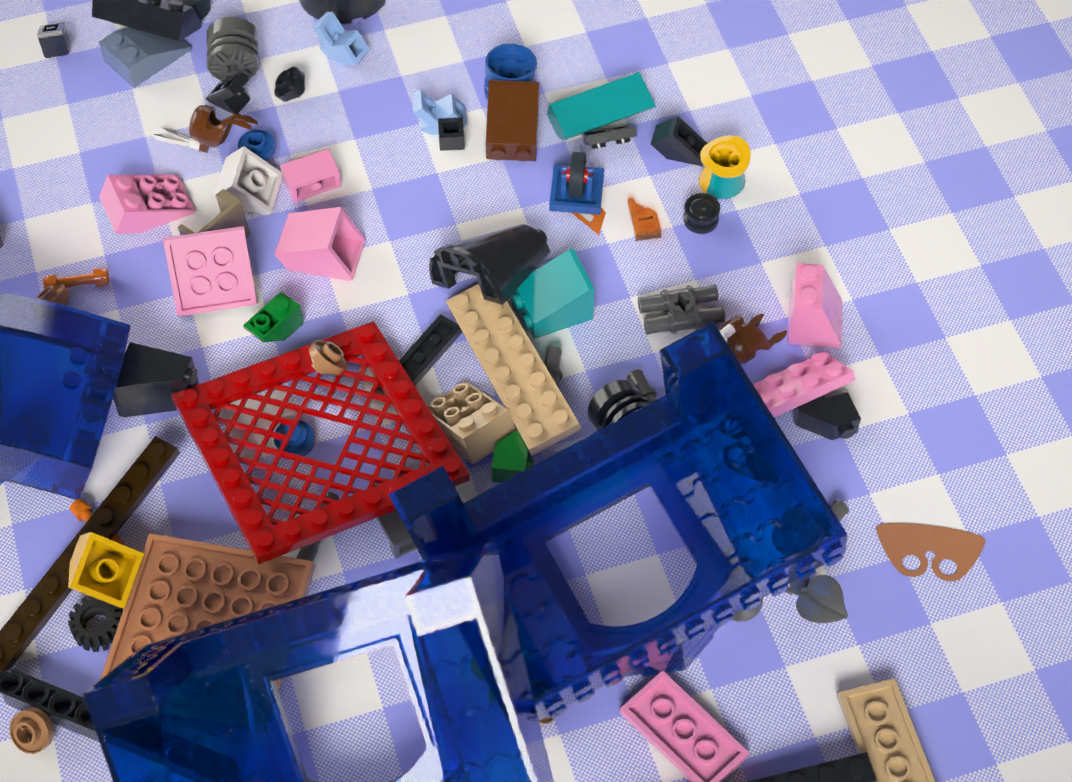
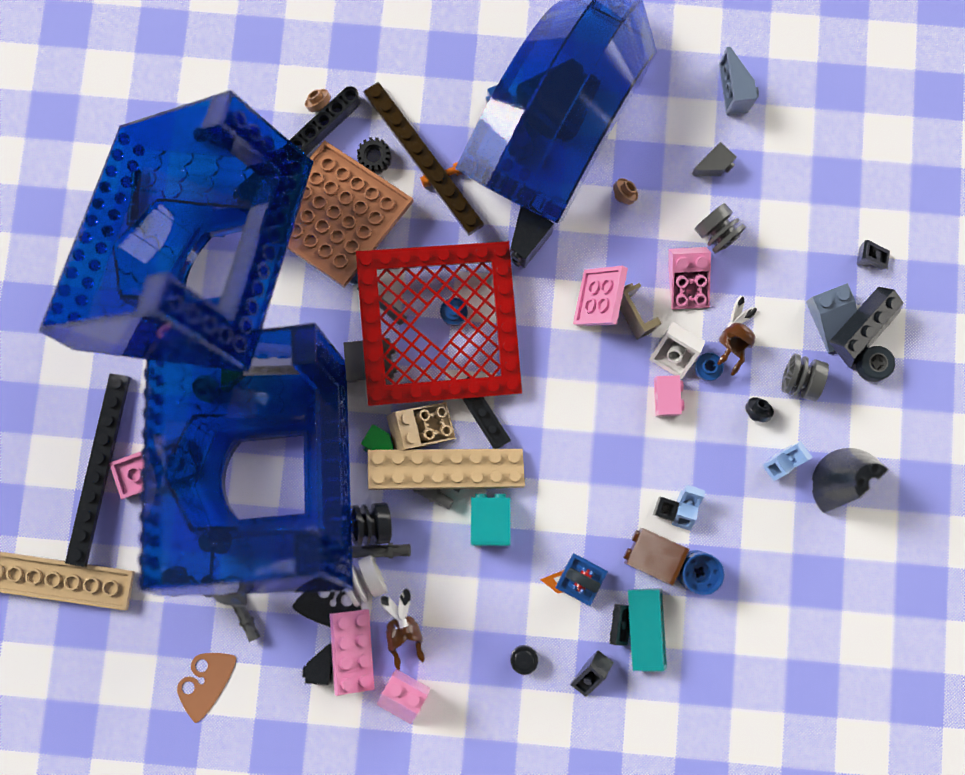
camera: 115 degrees right, 25 degrees up
orange bar [43,268,110,289] -> none
yellow slope [68,532,144,609] -> none
black slope [205,72,250,114] -> none
green slope [243,292,304,343] -> none
bright pink slope [274,207,366,281] -> none
medium nougat plate [309,340,347,375] -> none
black cone [429,224,550,305] -> none
clear orange tile [627,198,662,241] -> none
dark grey pin [638,284,725,335] -> none
yellow hat [699,135,751,199] -> none
none -> dark grey wheel [694,203,746,254]

